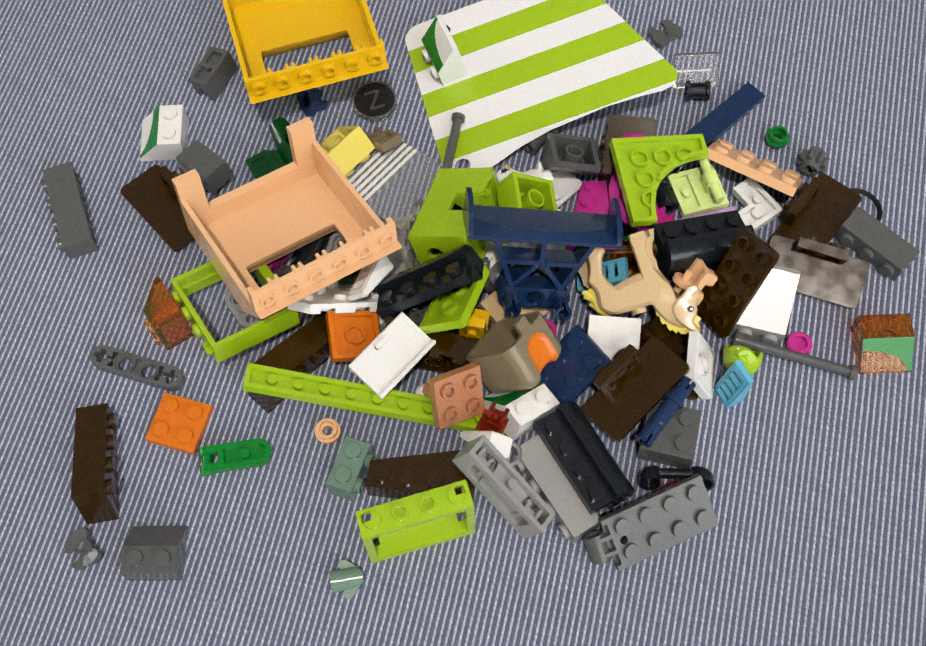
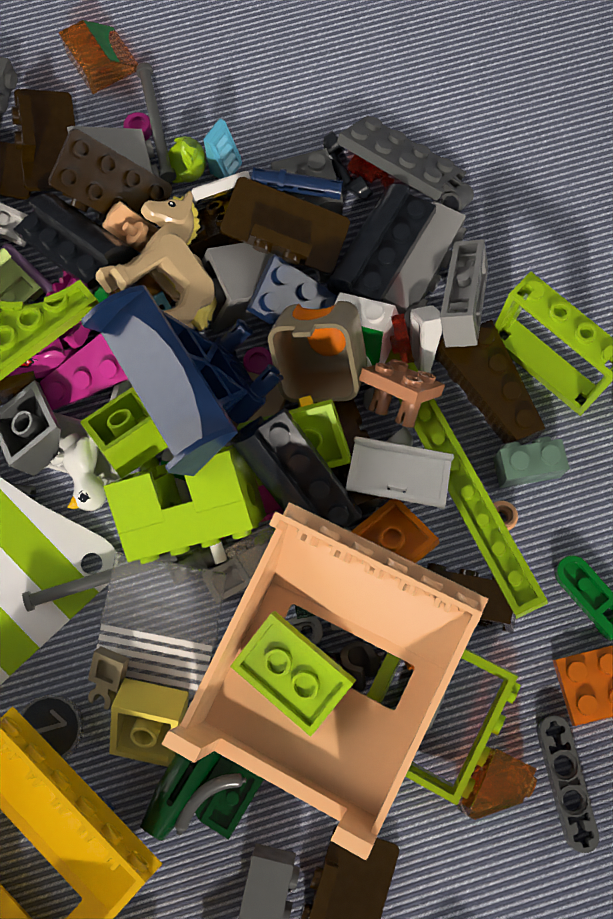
camera: 120 degrees left, 10 degrees up
none -> dark grey piece [174,773,246,835]
none -> lime plate [230,611,356,737]

